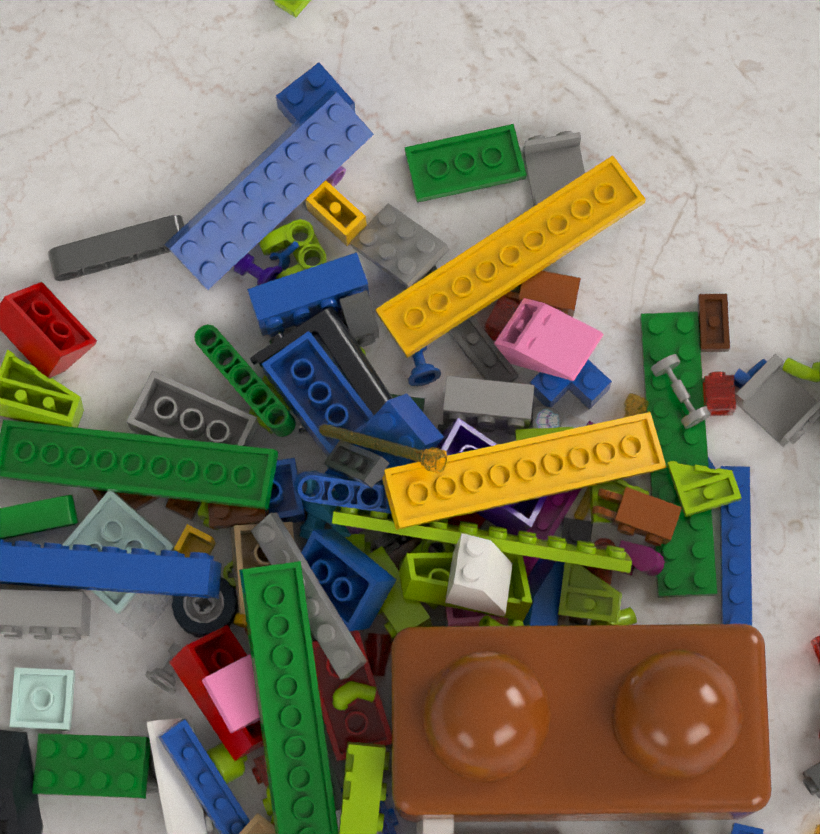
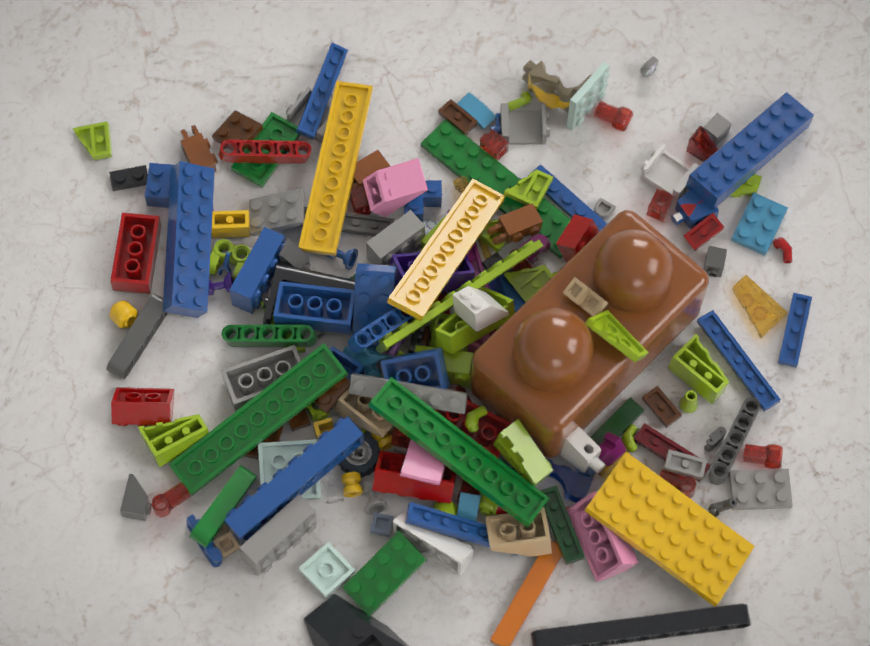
camera: 50 degrees left, 10 degrees down
clear yellow piece [319,424,447,474] -> none
dark grey plate [323,440,389,488] -> none
light grey wheel [651,354,711,429] -> none
none -> black plate [109,165,148,191]
none -> yellow head [109,300,138,329]
none -> red brick [110,212,162,294]
none -> dark orange hinge [180,125,218,172]
none -> reddish brown plate [212,110,264,151]
none -> red beam [219,140,312,164]
none -> blue plate [296,42,348,140]
none -> yellow wheel [341,472,363,498]
none -> sand blue plate [370,512,394,537]
none -> dark azure slope [457,92,497,130]
none -> dark azure slope [457,492,481,521]
none -> red brick [556,214,599,263]
none -> tan slope [563,277,608,316]
none -> lime wing [585,310,649,362]
none -> light grey tile [594,197,616,220]

